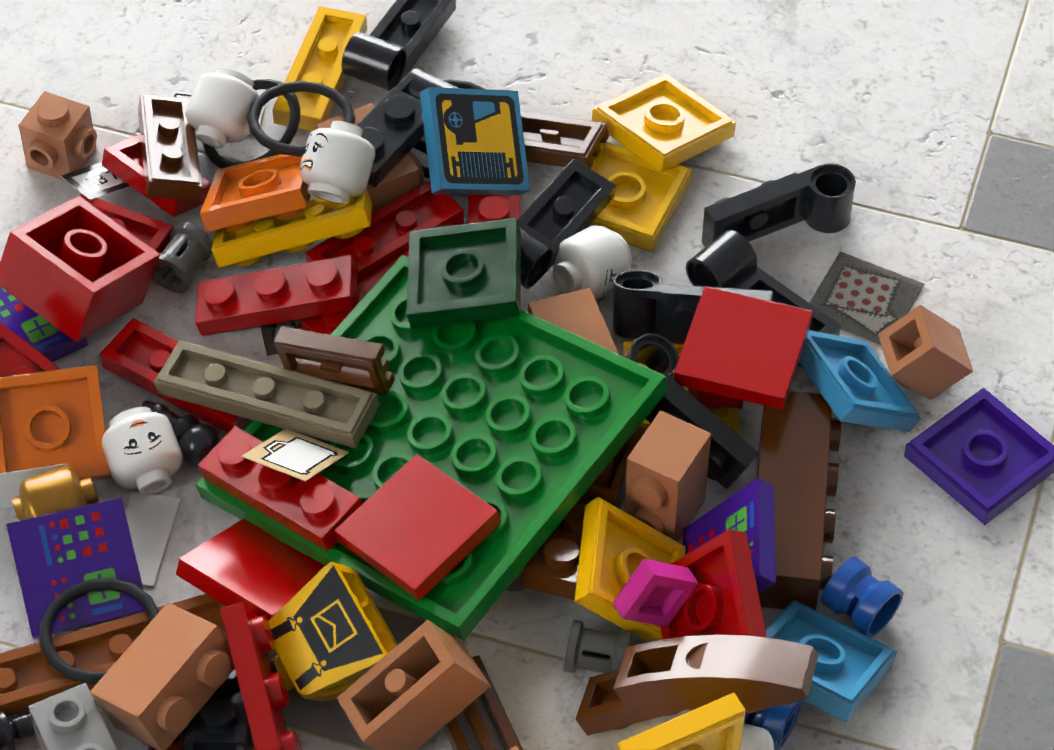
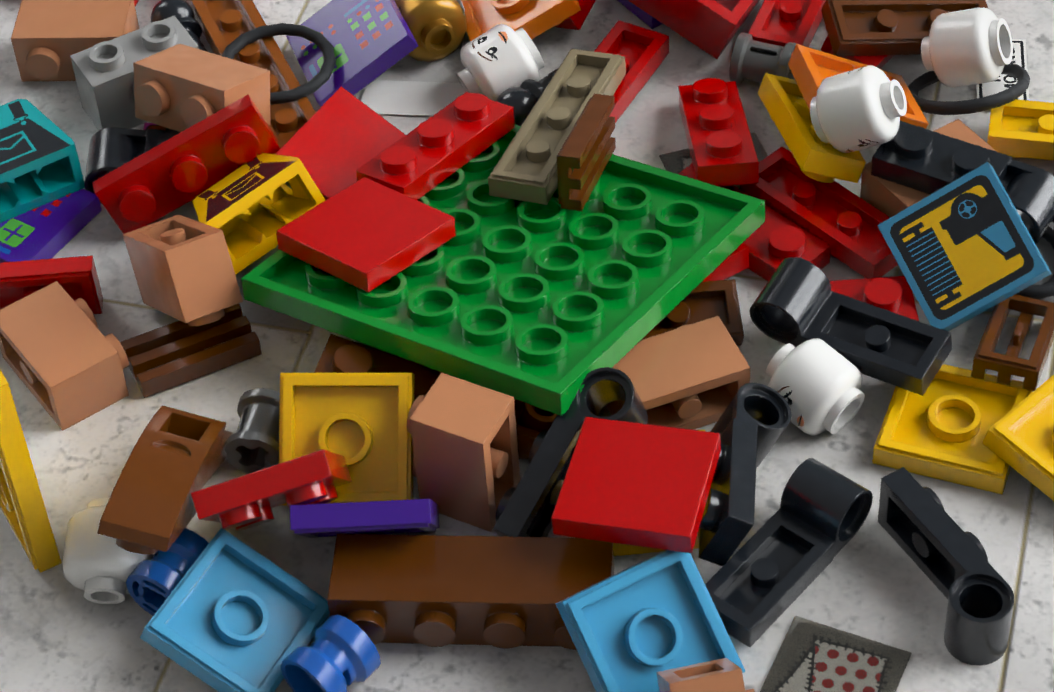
camera: 90 degrees right, 5 degrees down
sticker [241,428,349,482] -> none
black piece [247,81,355,157] -> none
dark green plate [406,218,521,329] -> none
dark pink plate [613,559,699,627] -> none

